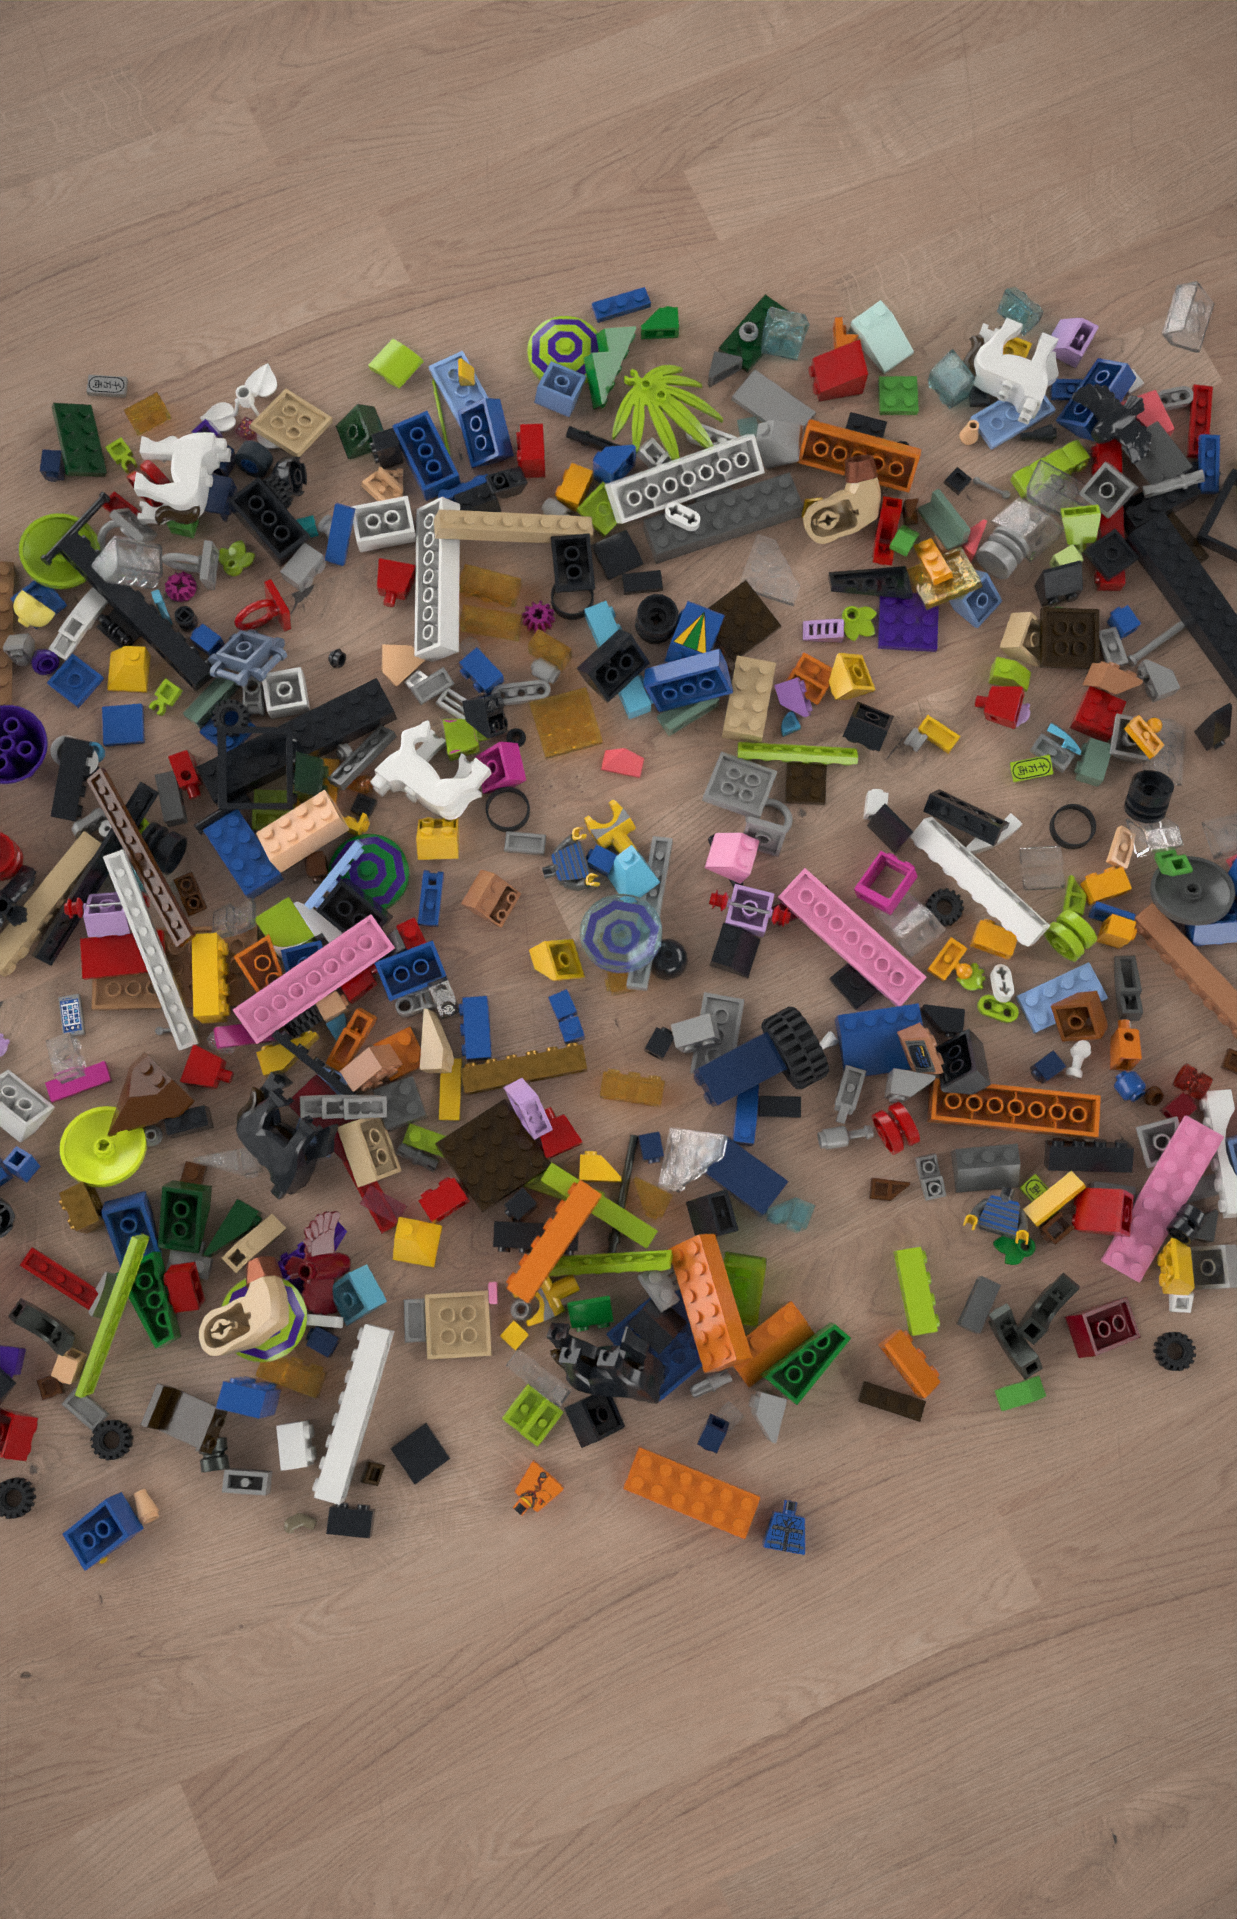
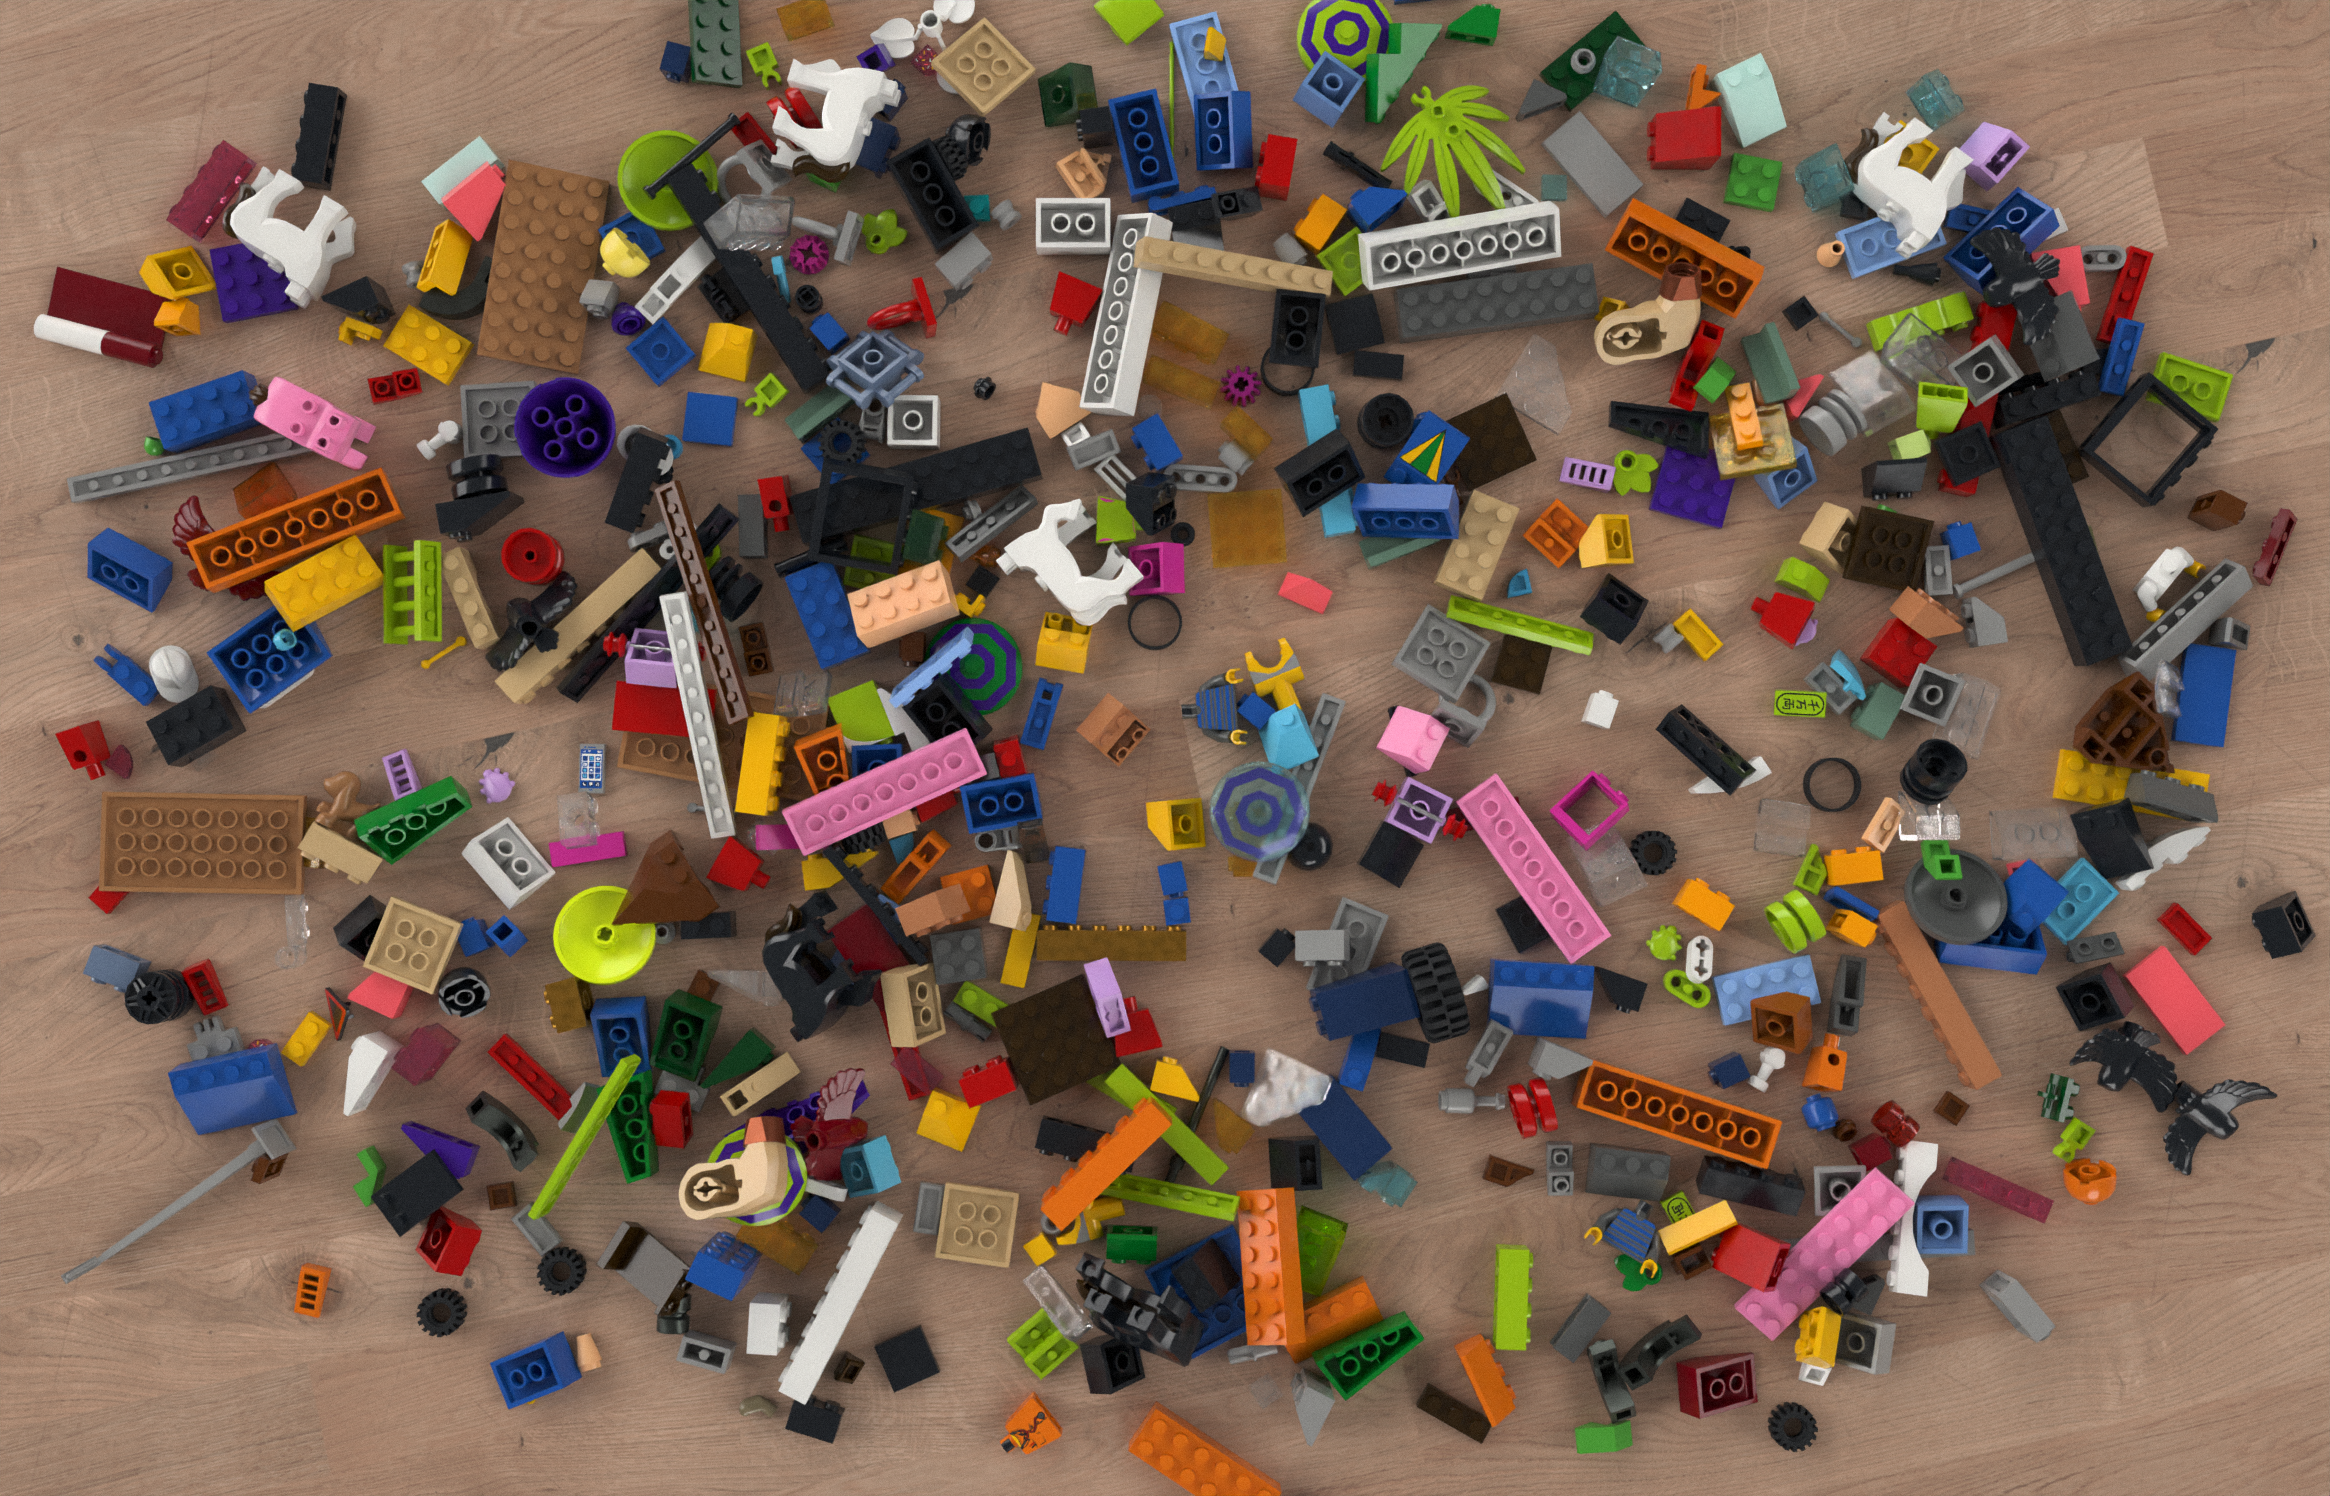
camera: 10 degrees right, 10 degrees up
light nougat brick [51,1347,87,1384] -> none
black wheel [234,440,273,478] -> none
light grey slope [300,1095,387,1120] -> none
blue tile [325,503,356,566] -> none
bright pink tile [488,1282,499,1304] -> none
light grey tile [504,831,546,856] -> none
black brick [504,1188,538,1222] -> none
clear yellow brick [600,1069,665,1108] -> none
light grey hinge [637,1268,680,1313] -> none
white beam [665,502,700,531] -> none
dark blue brick [697,1413,730,1454] -> none
light grey slope [756,420,803,469] -> none
medium lavender slope [774,677,813,717] -> none
black slope [867,803,913,854] -> none
slope [897,1023,944,1074] -> none
reddish brown slope [902,498,919,526] -> none
white brick [910,817,1050,947] -> none
light orange plate [927,937,973,982] -> none
black slope [935,1028,991,1094] -> none
dark grey tile [1088,1181,1136,1195] -> none
light orange plate [1124,715,1164,759] -> none
light grey pin [1142,469,1205,499] -> none
clear slope [1162,281,1214,353] -> none
black slope [1194,703,1232,751] -> none

